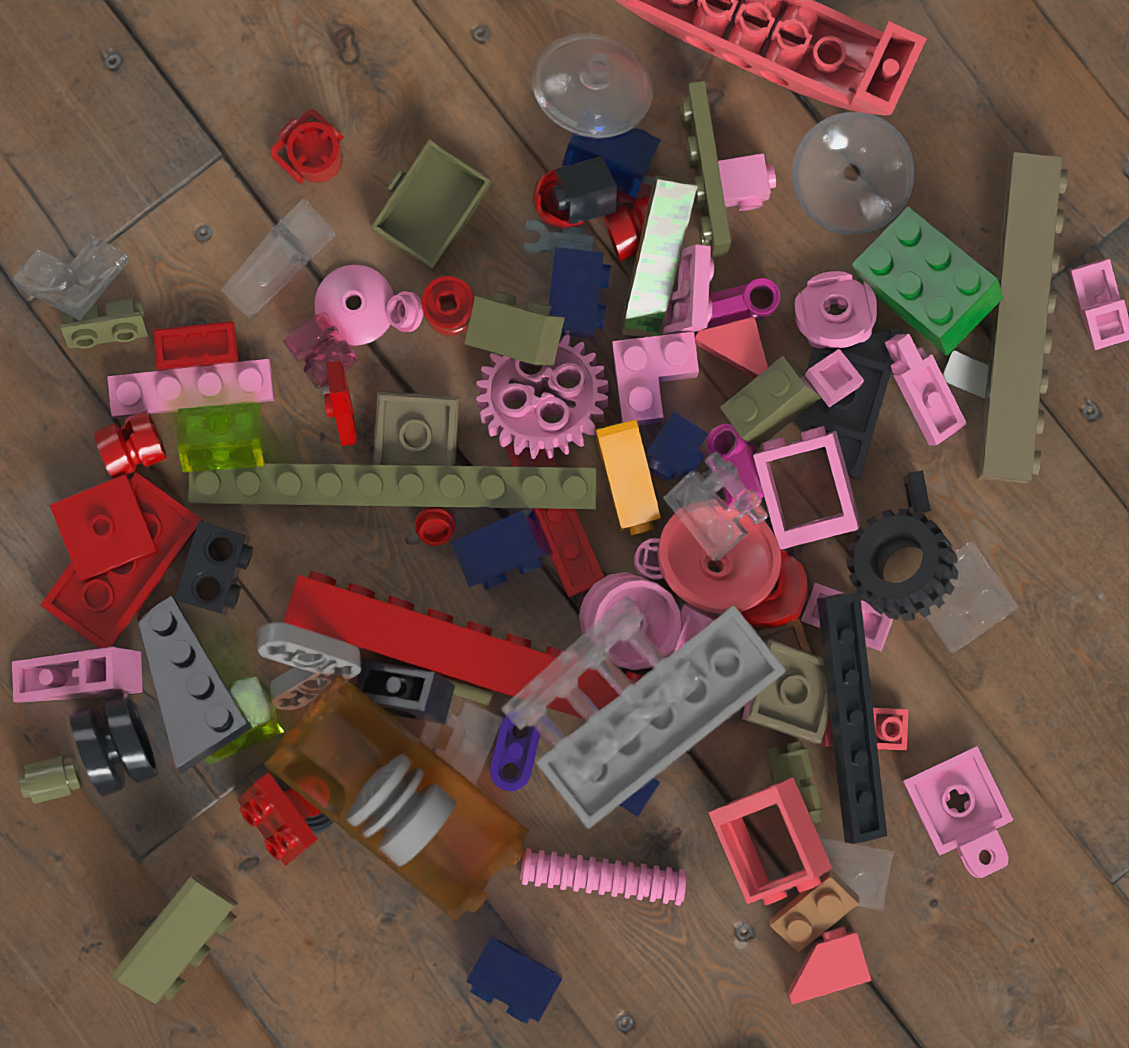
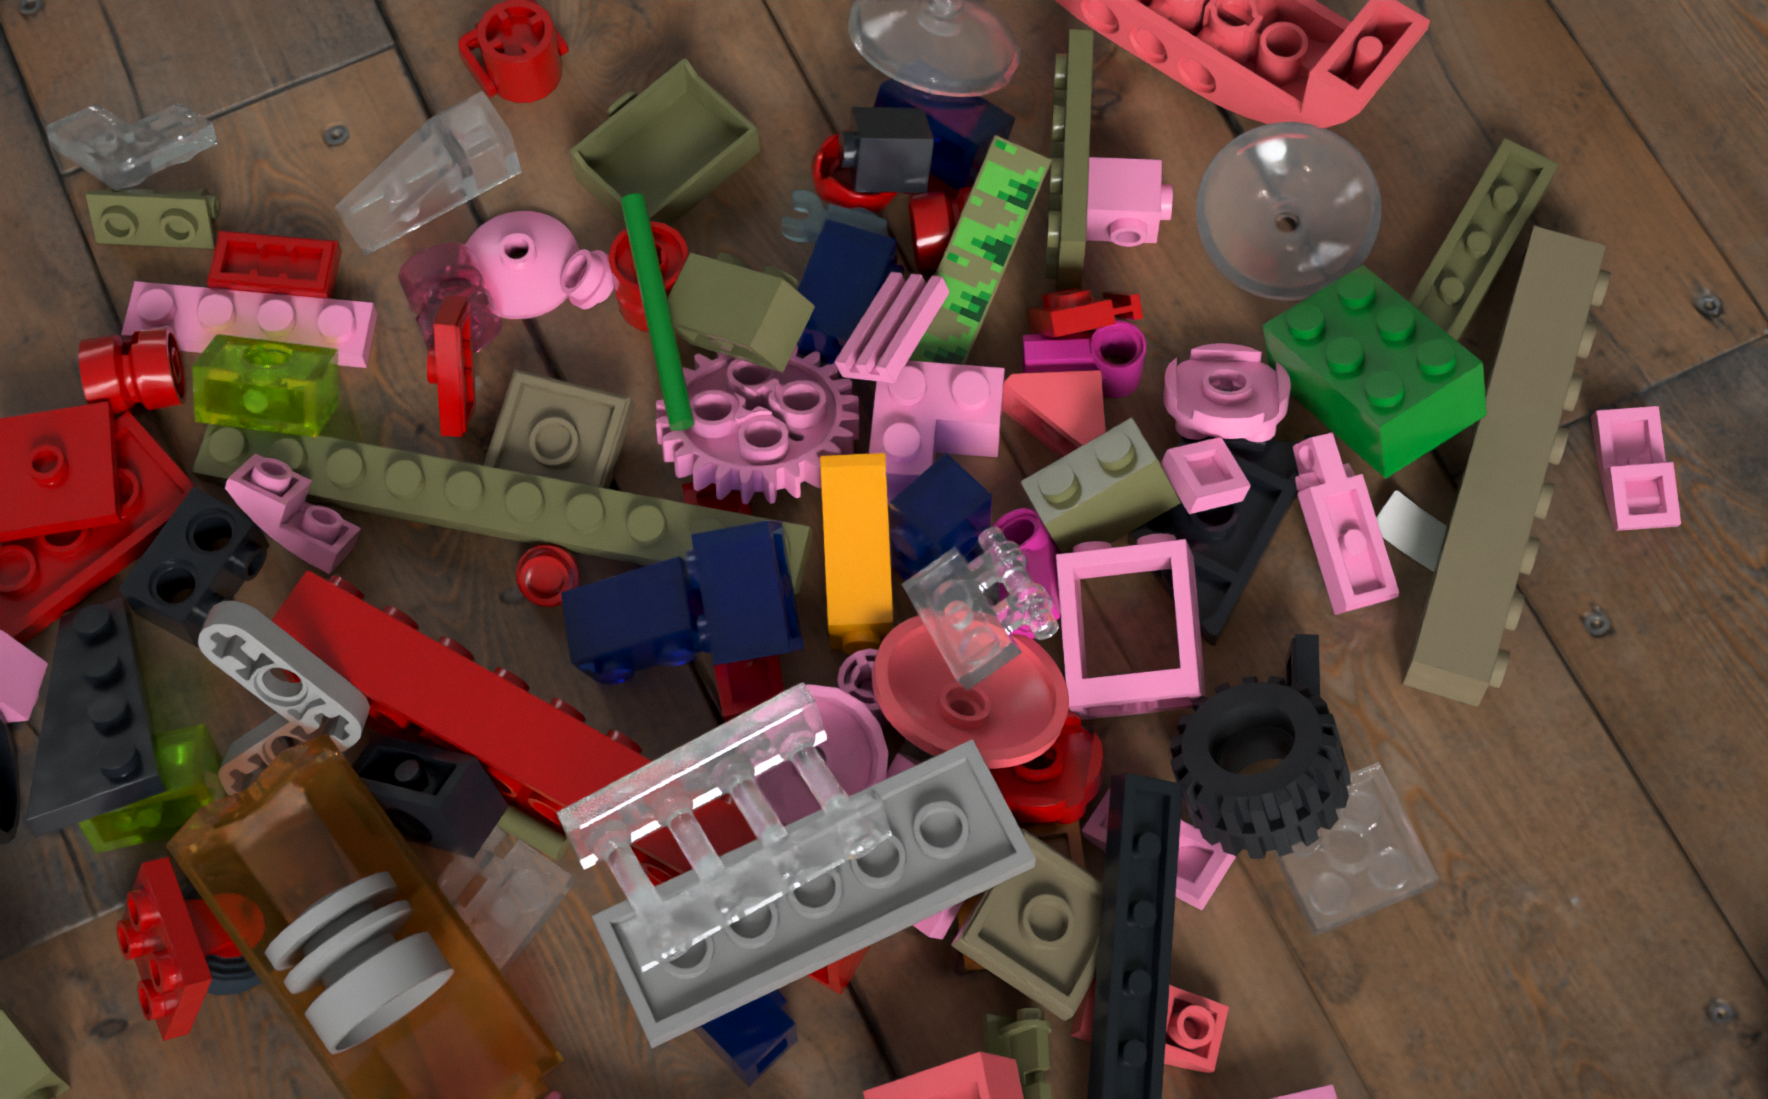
camera: 15 degrees right, 20 degrees down
dark purple plate [490,710,541,791] -> none
bright pink plate [662,245,714,335] -> none
none -> bright pink slope [225,453,362,574]
none -> green bar [620,193,695,431]
none -> clear blue brick [686,520,804,665]
none -> bright pink tile [834,272,950,383]
none -> red plate [1026,287,1144,337]
none -> olive plate [1408,138,1559,342]

